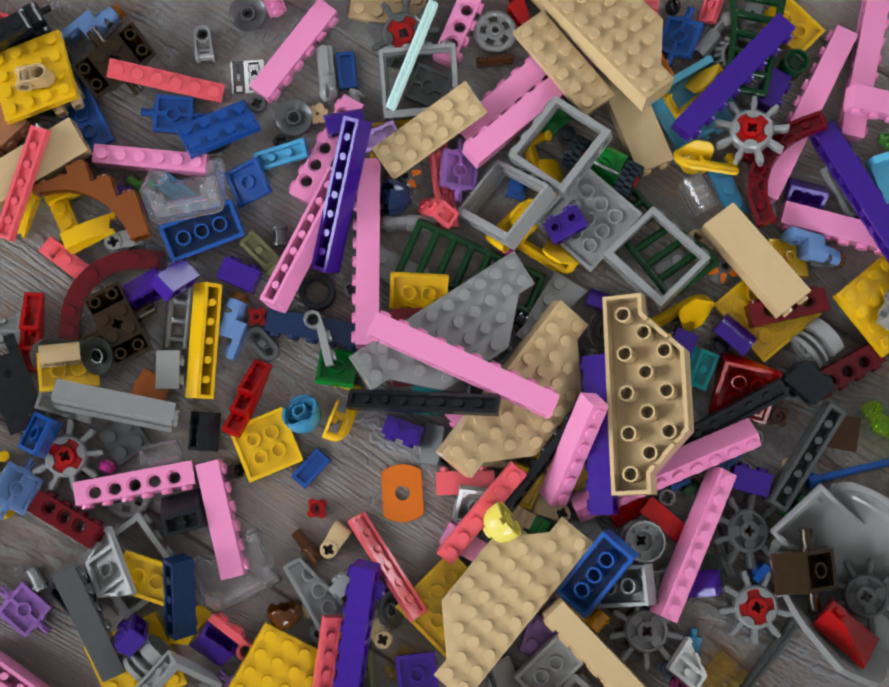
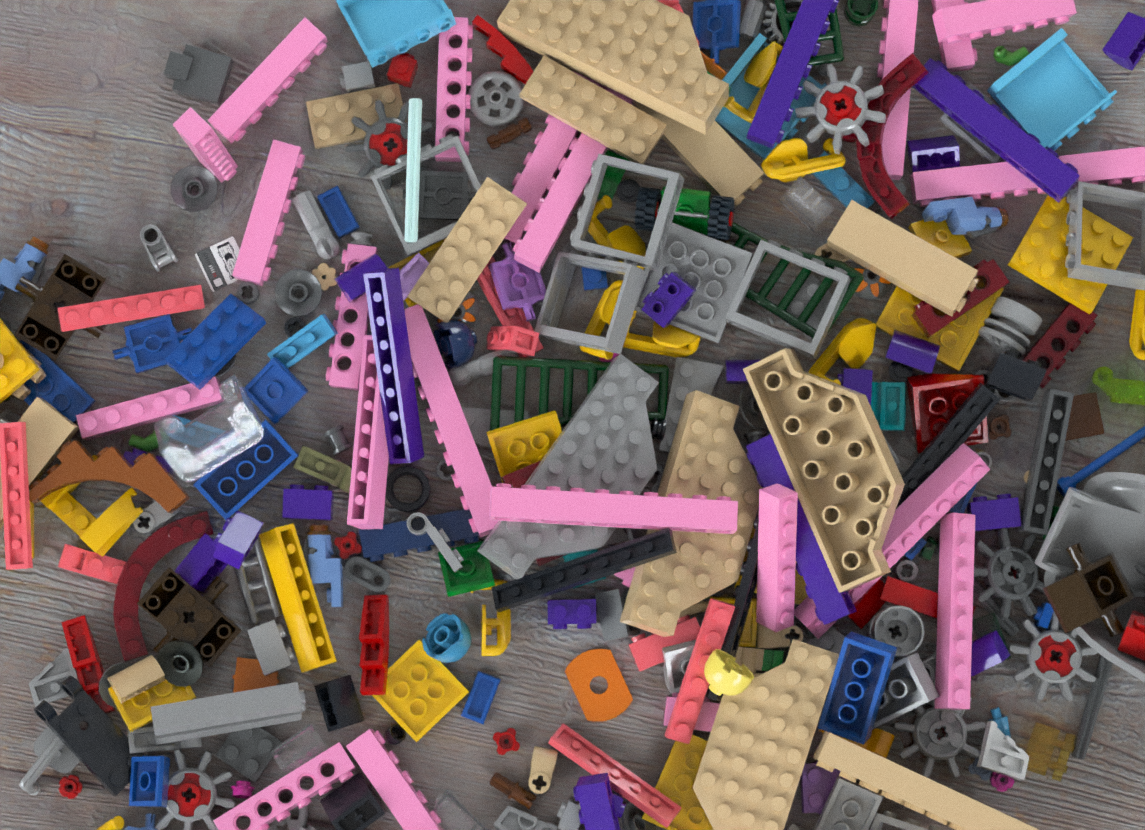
camera: 25 degrees left, 0 degrees up
dark purple brick [757,67,792,112] -> none

